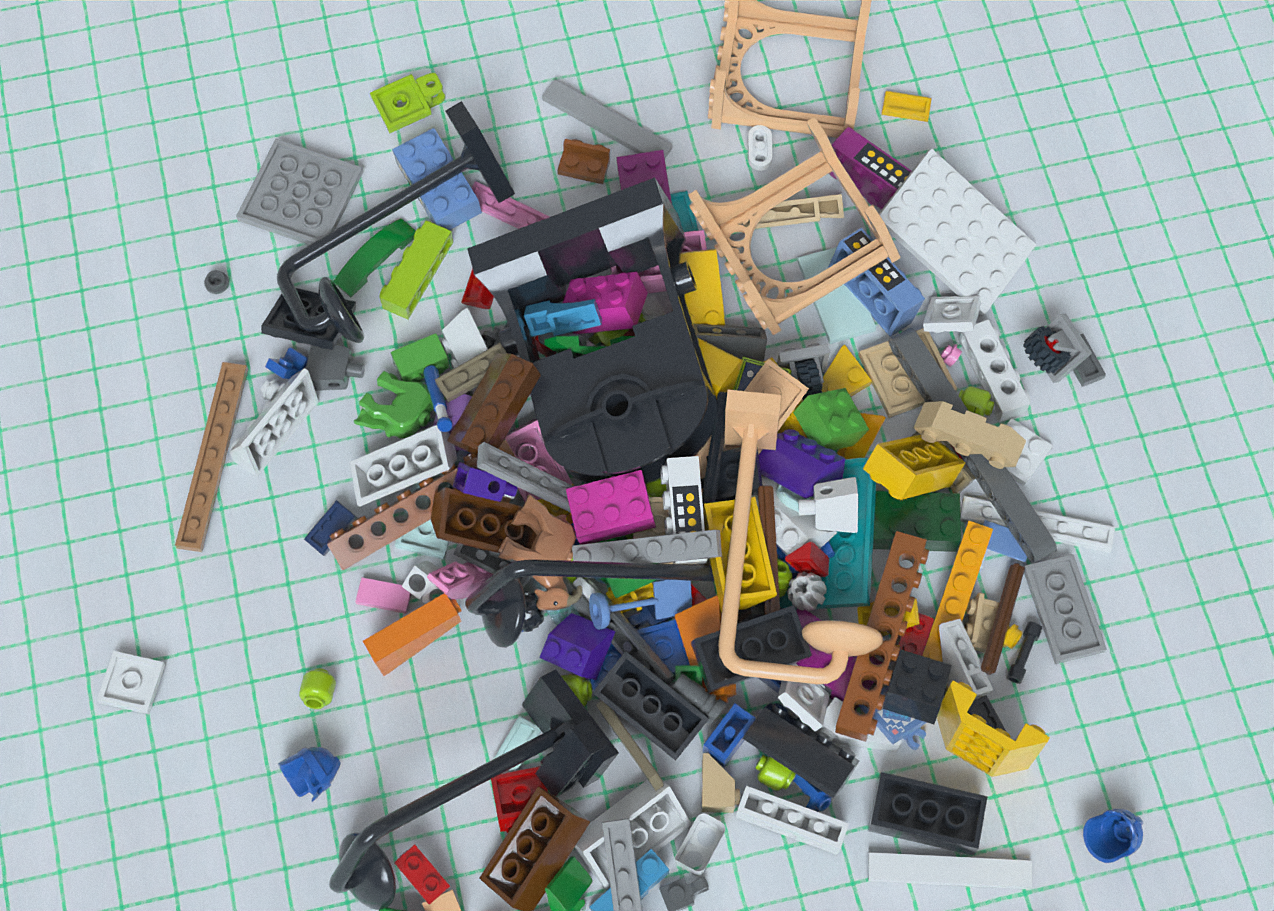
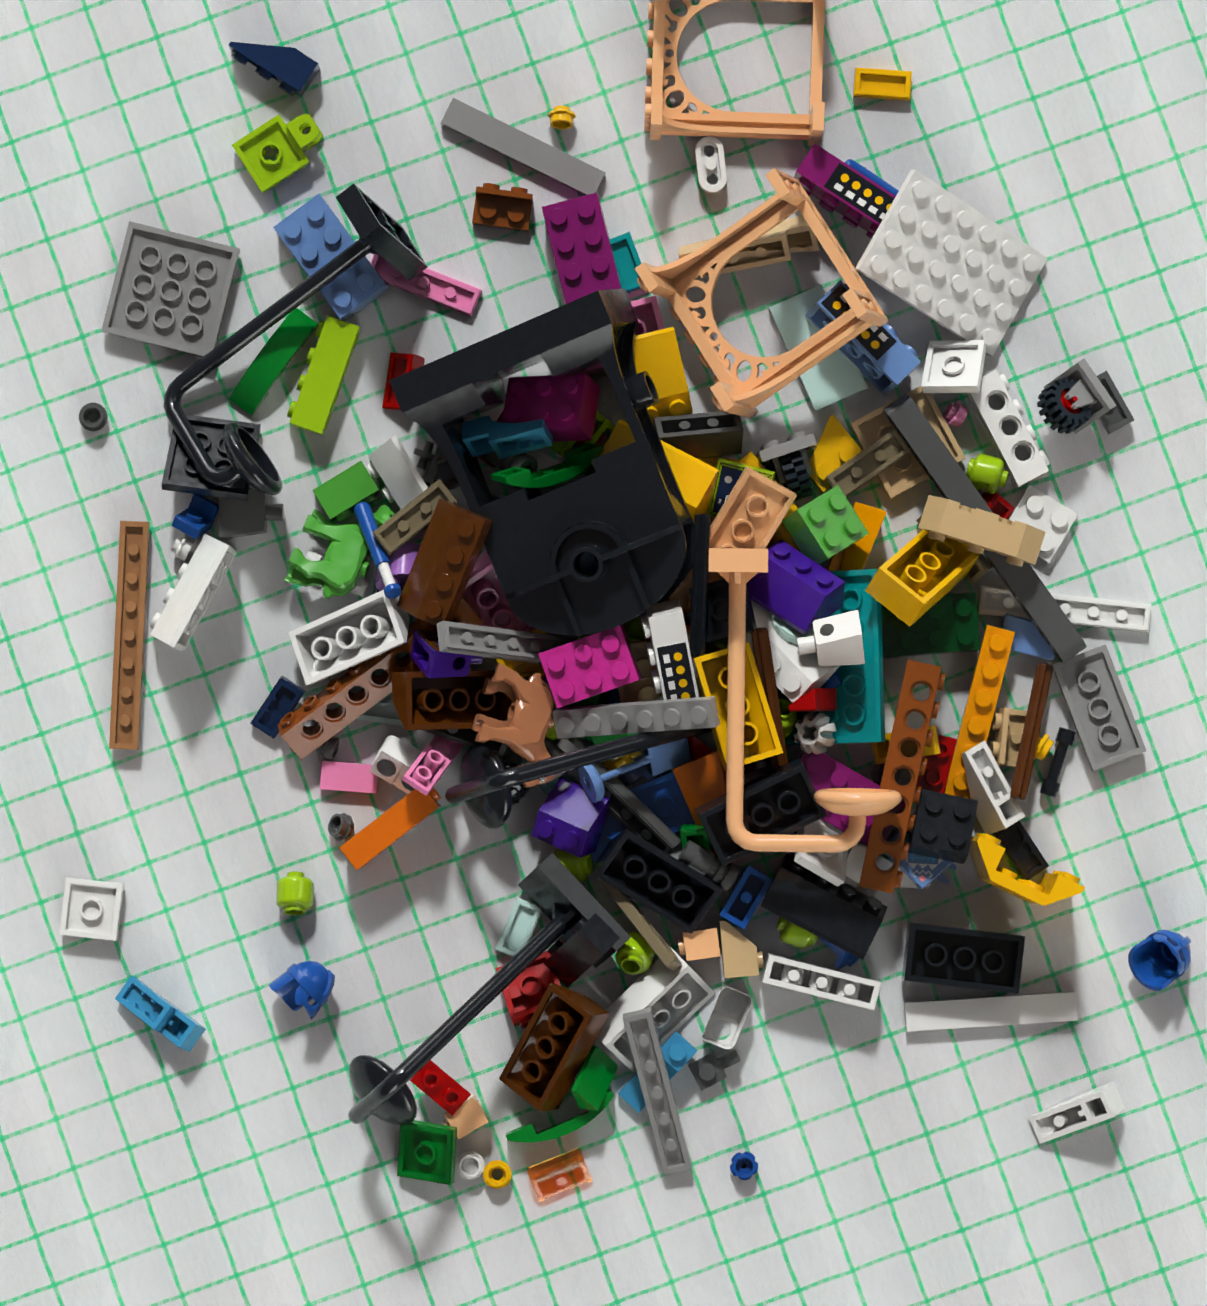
camera: 10 degrees left, 20 degrees up
none -> dark azure slope [115,975,206,1052]
none -> dark blue slope [228,42,320,97]
none -> dark grey plate [317,736,340,760]
none -> dark grey plate [328,813,354,841]
none -> yellow plate [548,106,576,130]
none -> lime head [615,932,655,975]
none -> light nougat brick [677,927,721,961]
none -> dark tan tile [825,428,911,497]

